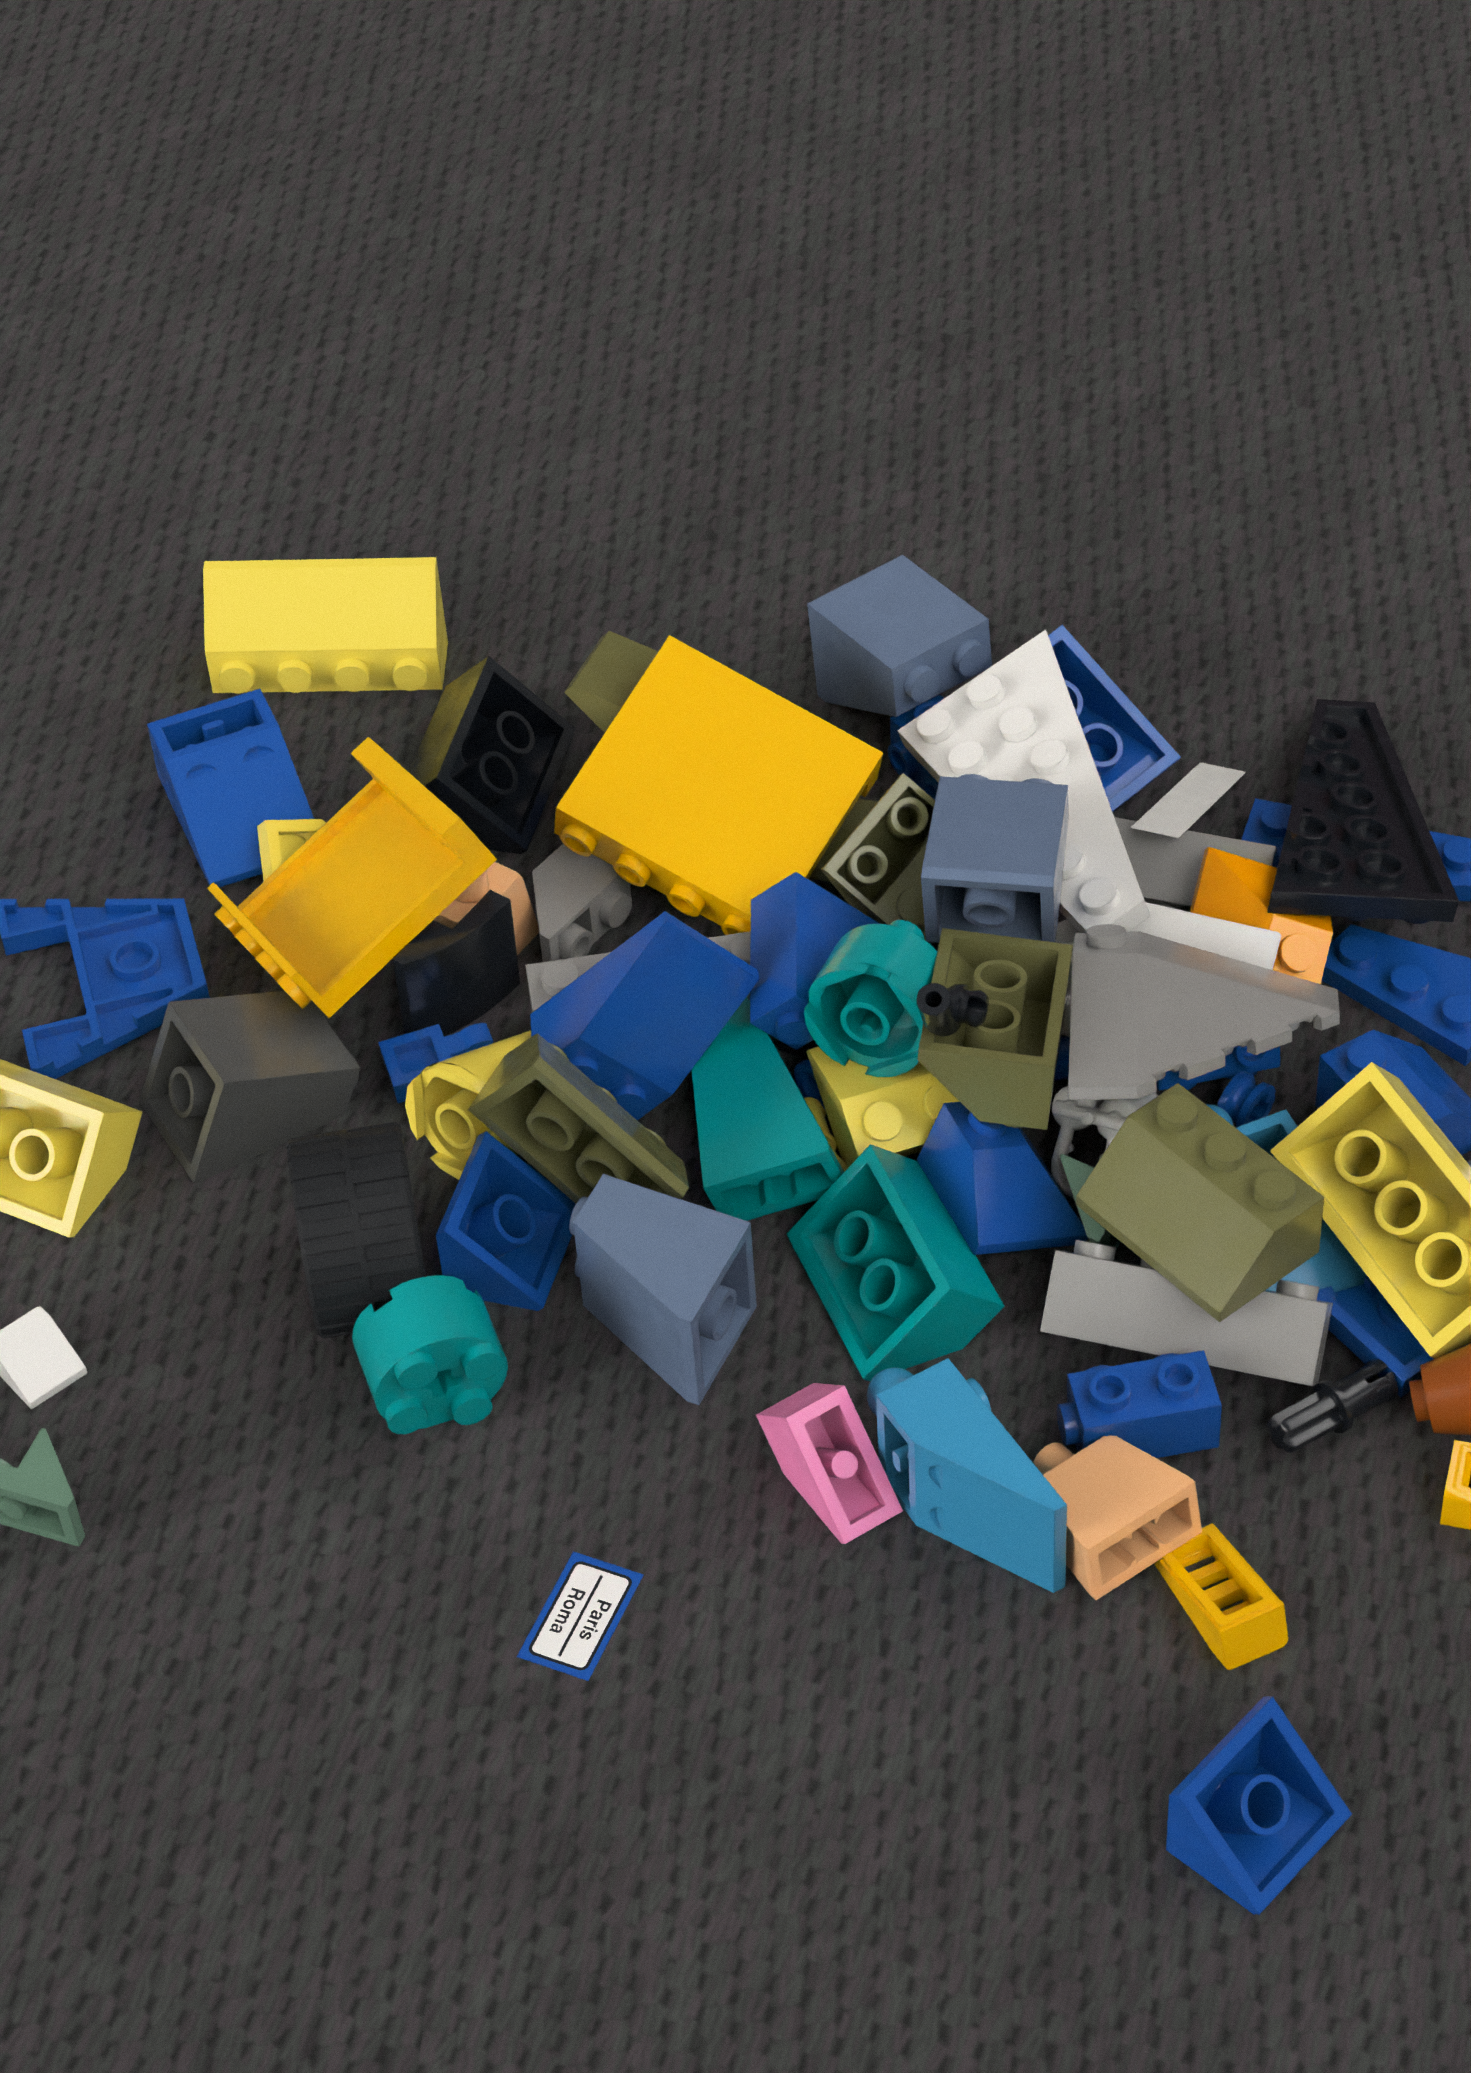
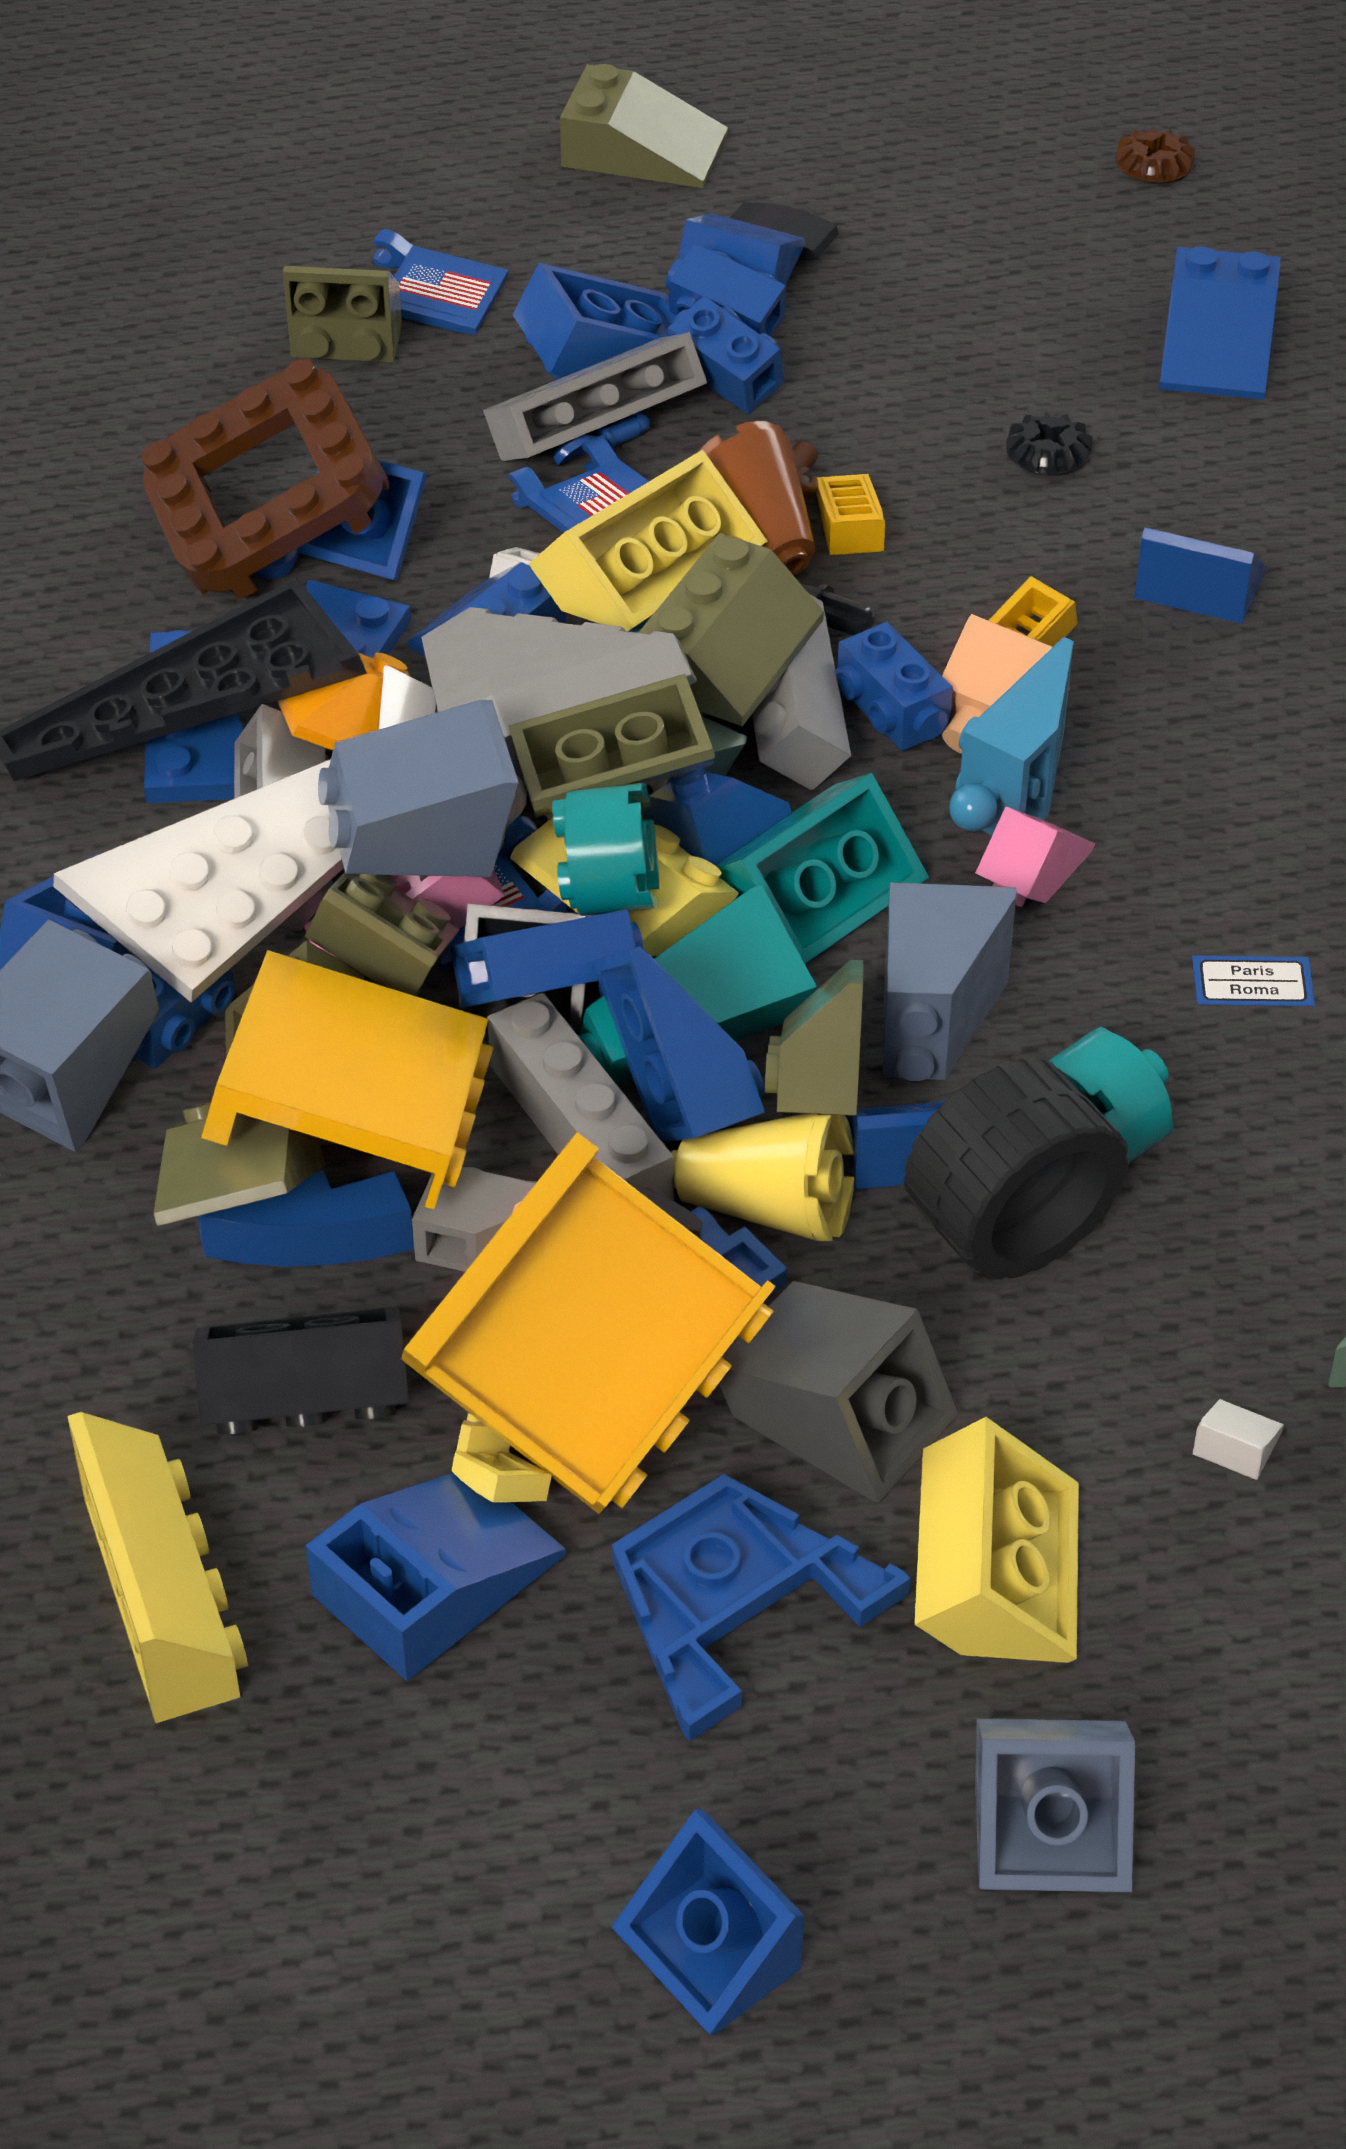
camera: 115 degrees left, 0 degrees up
black arm [917,983,989,1037] -> none
white sticker [1131,762,1246,838] -> none

